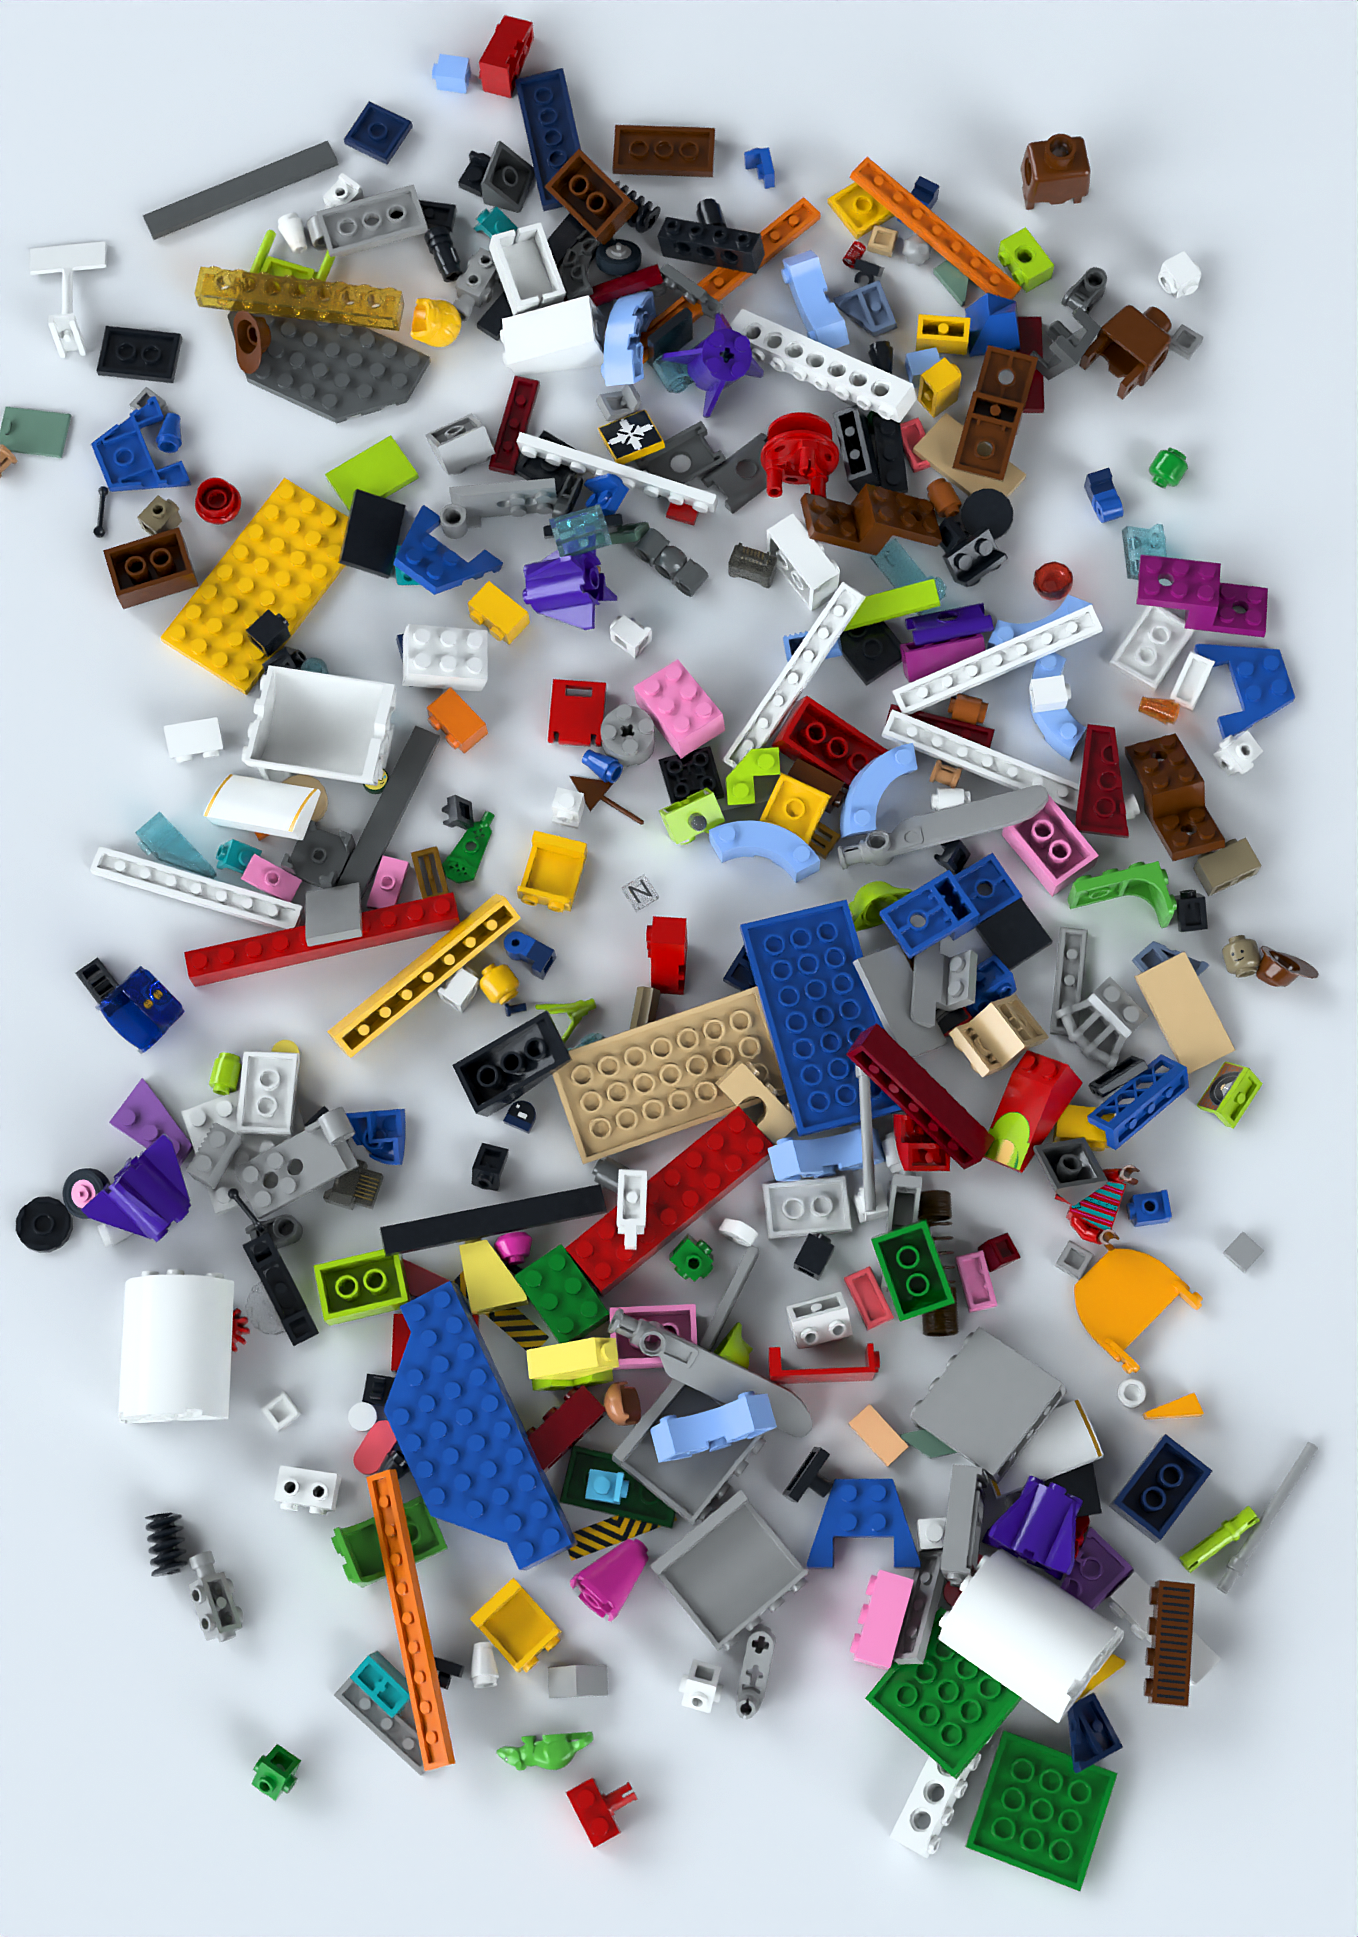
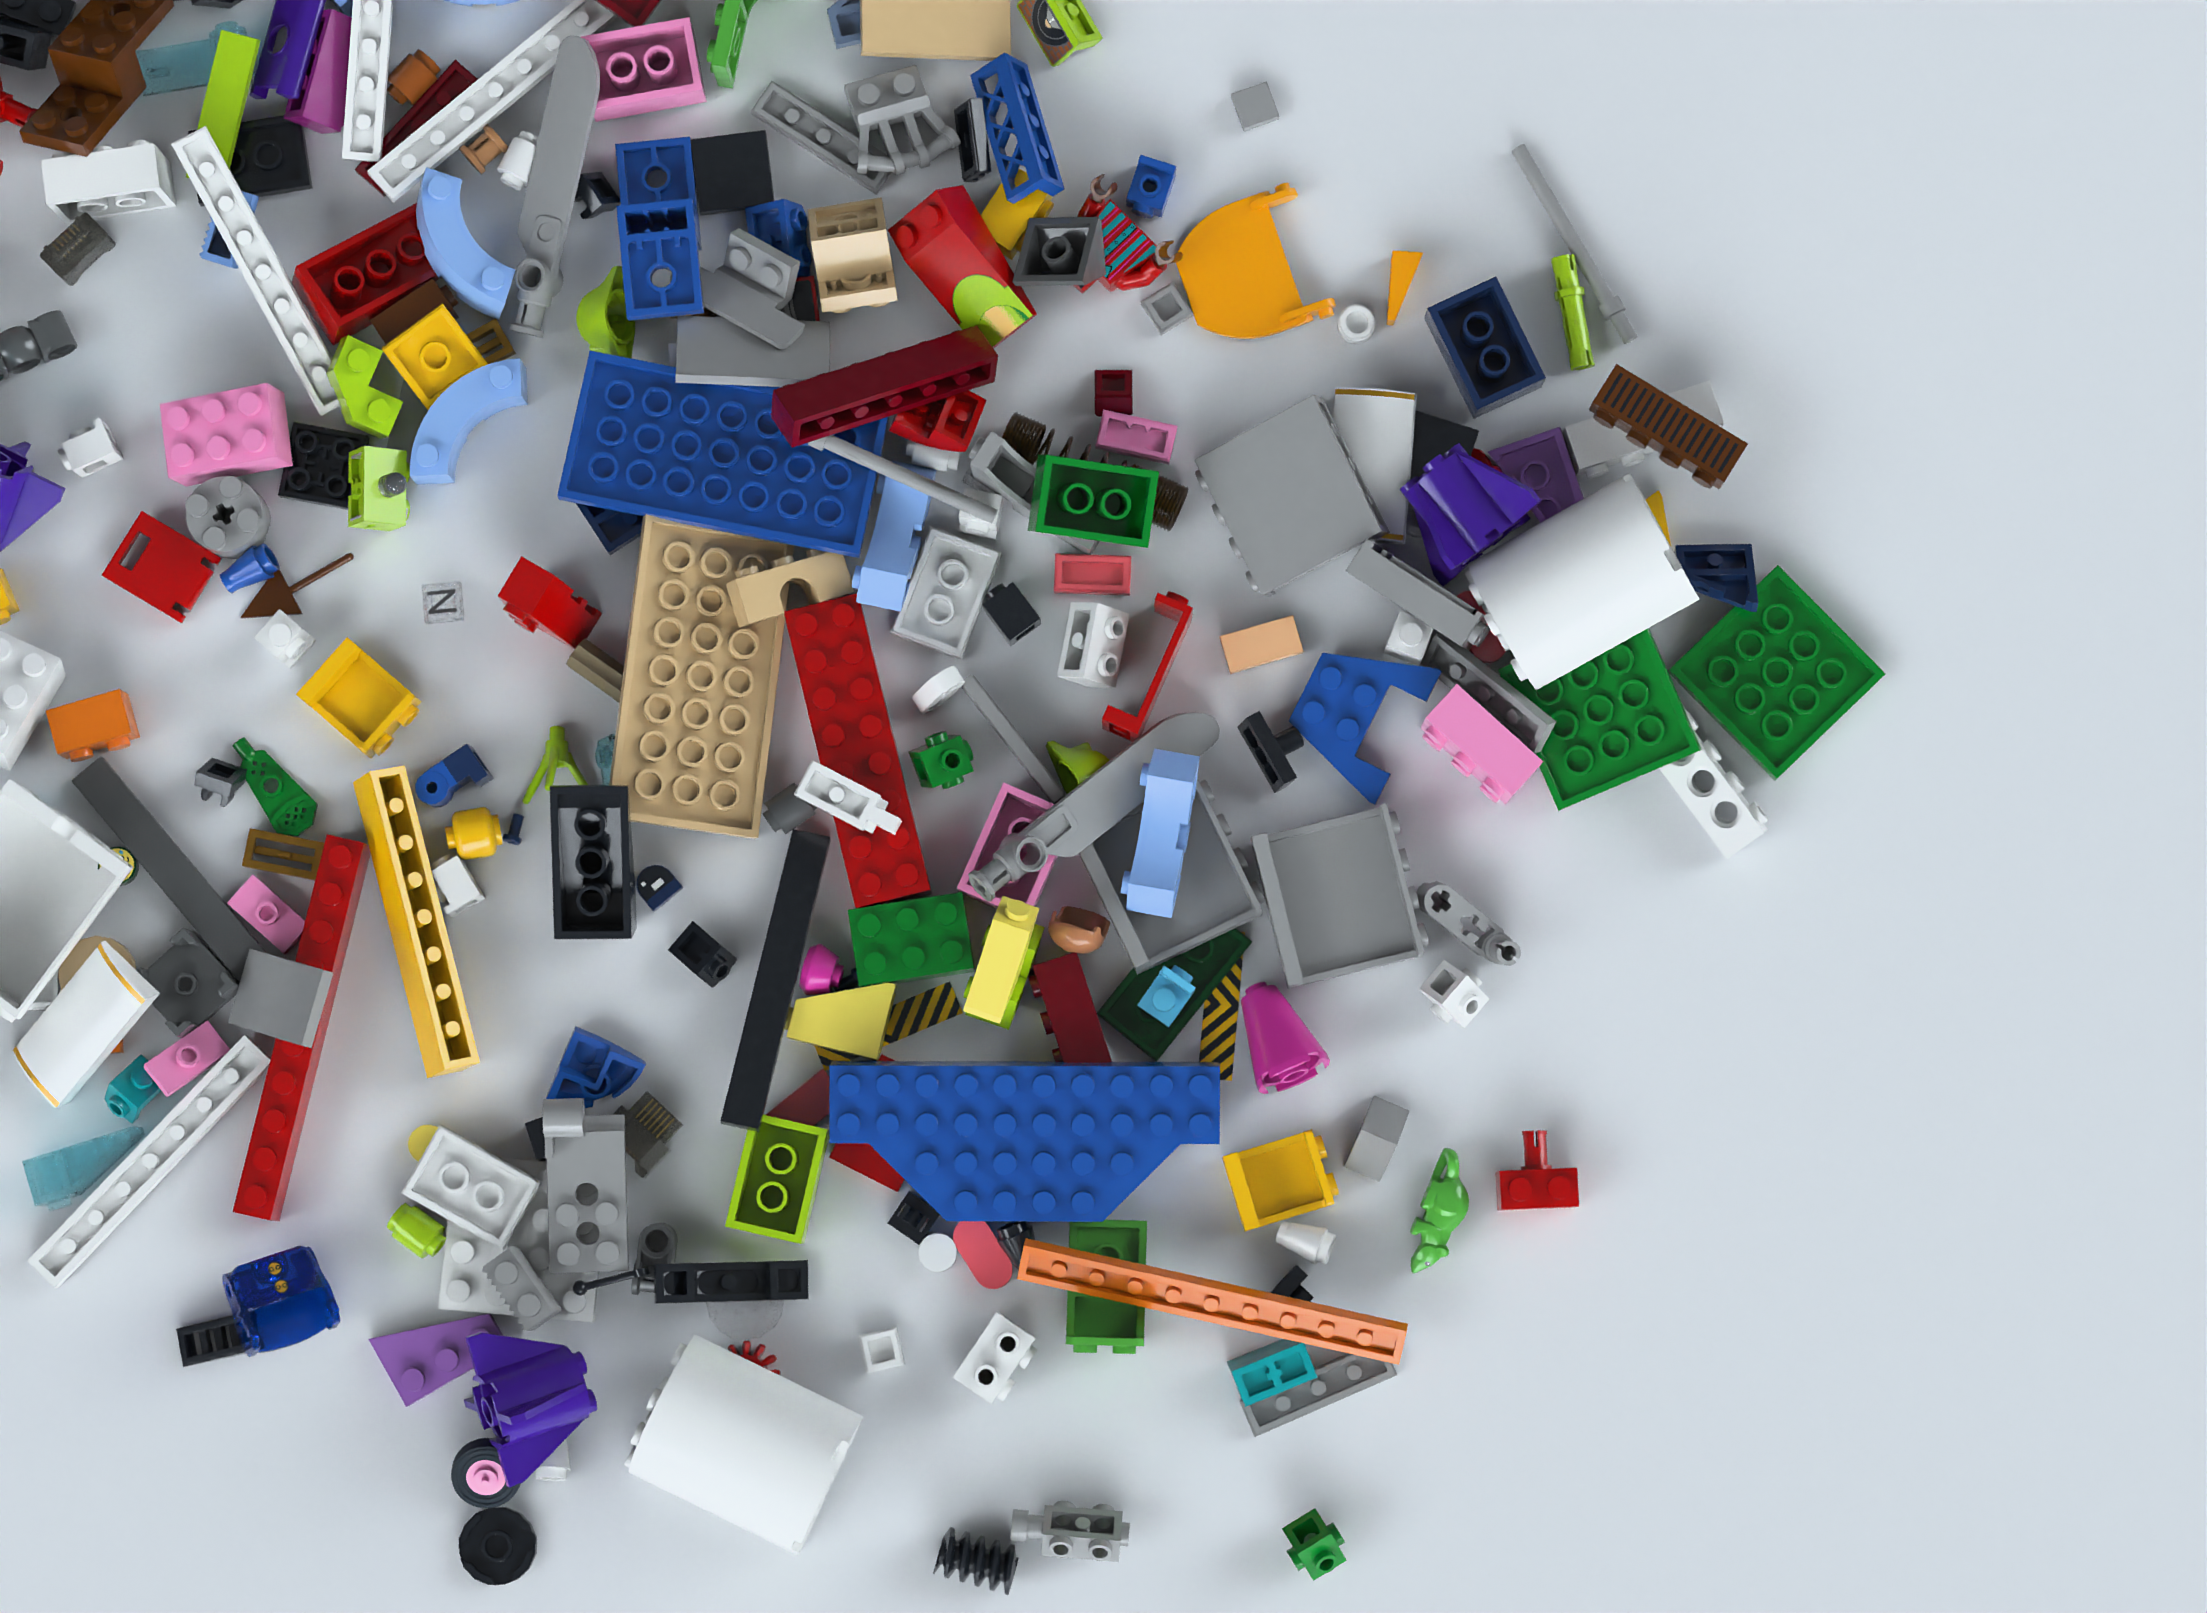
camera: 65 degrees left, 10 degrees up
sand green tile [900,1429,957,1459] -> none

